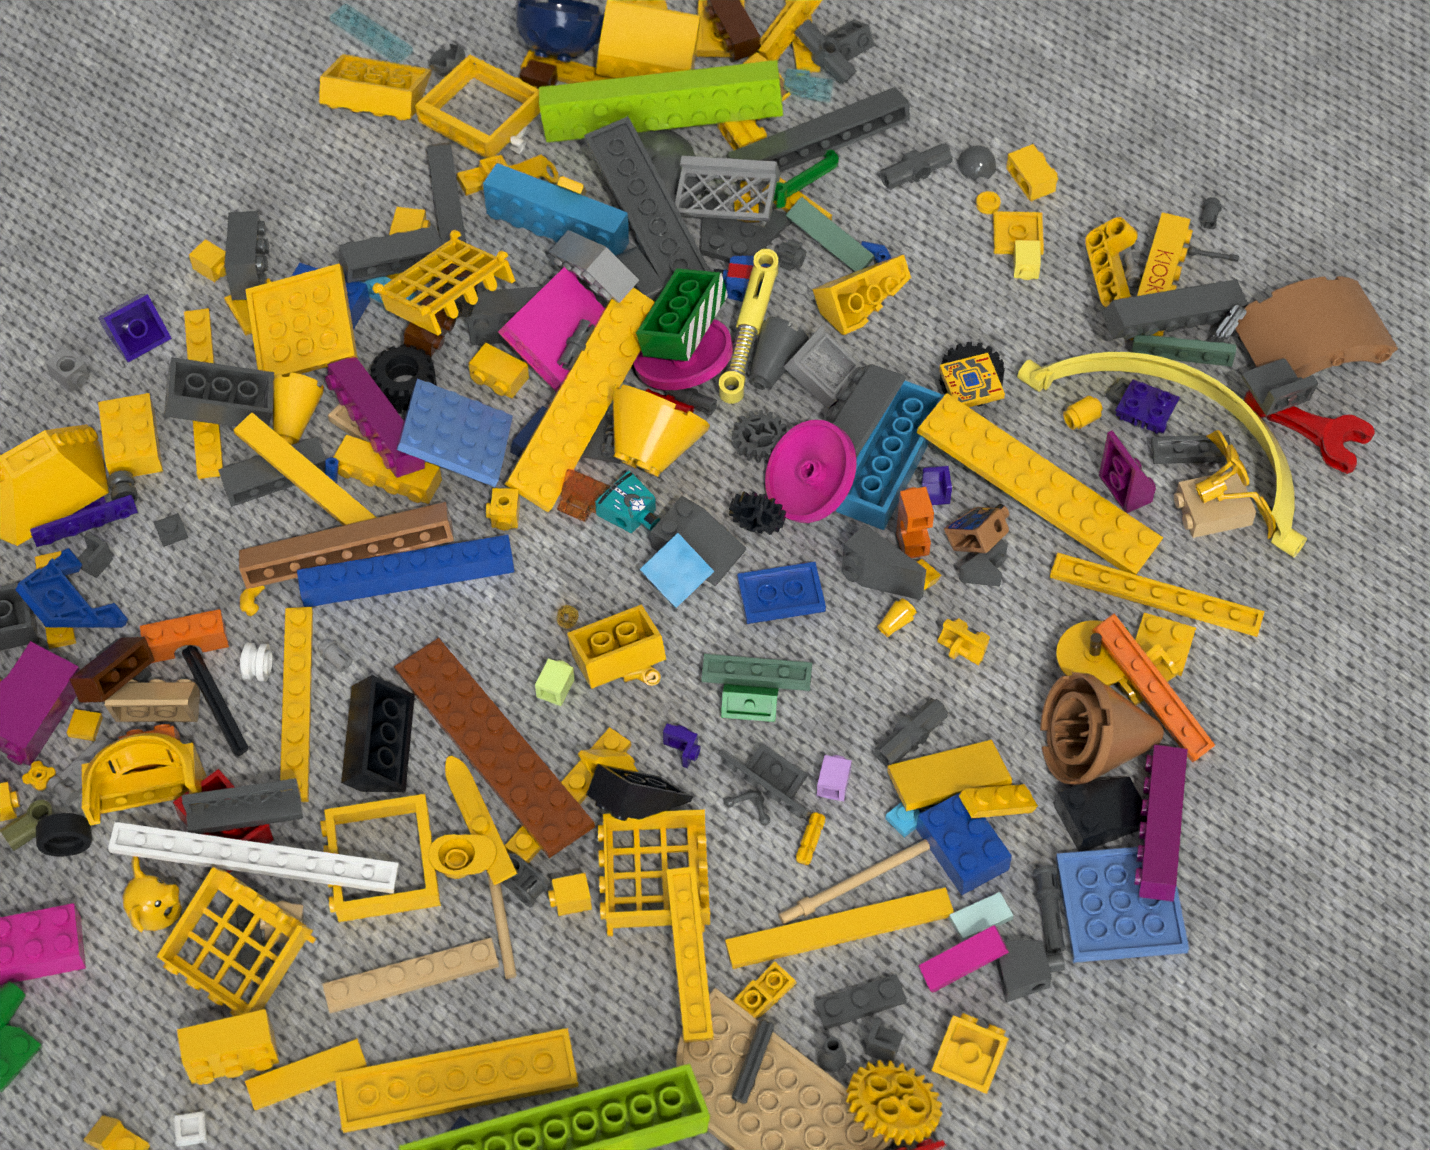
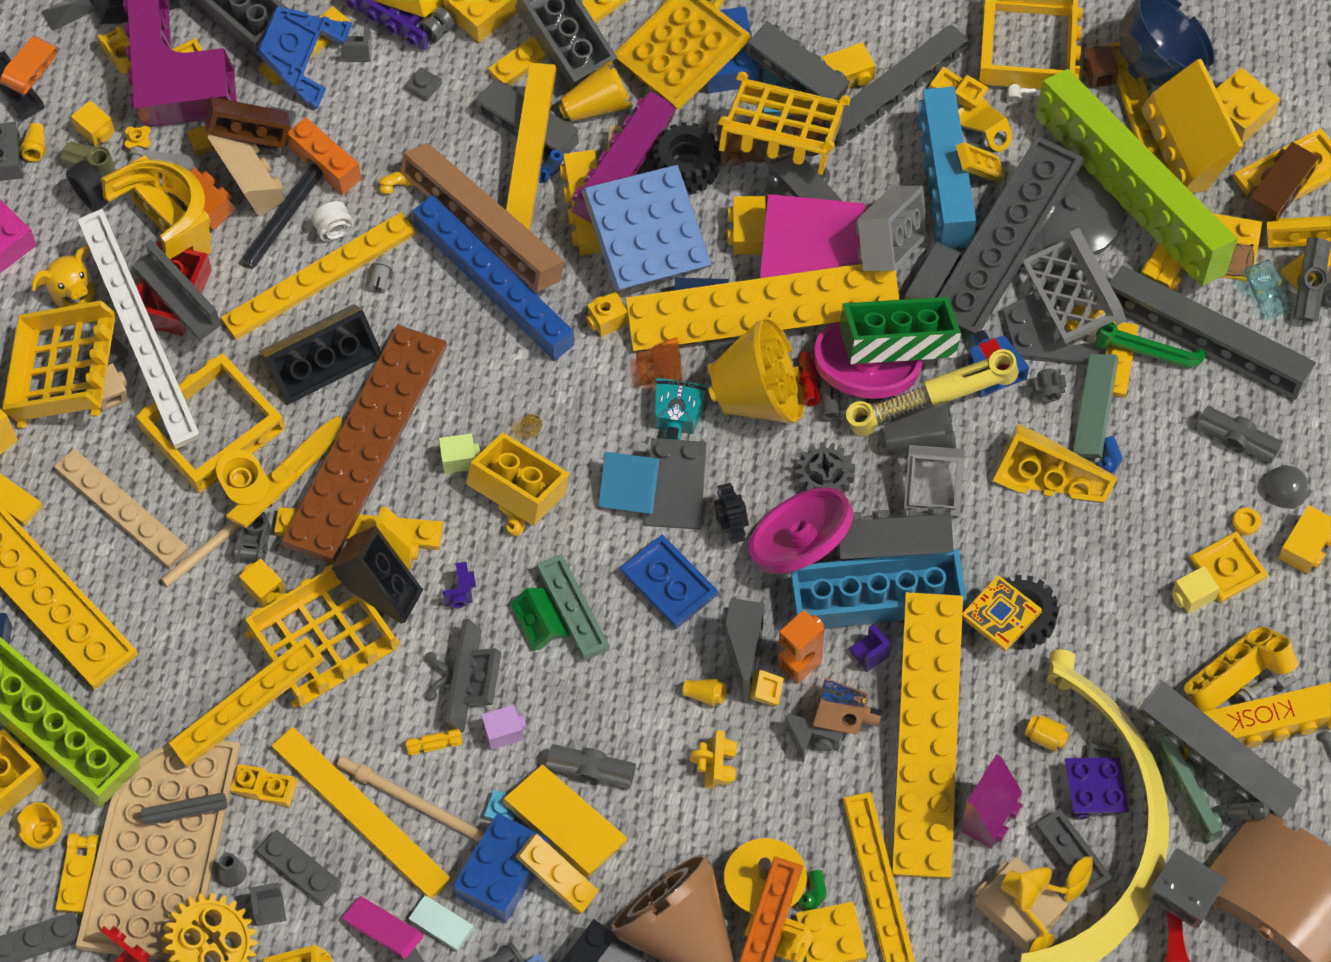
camera: 60 degrees right, 5 degrees up
dark grey pin [557,319,595,370] -> none

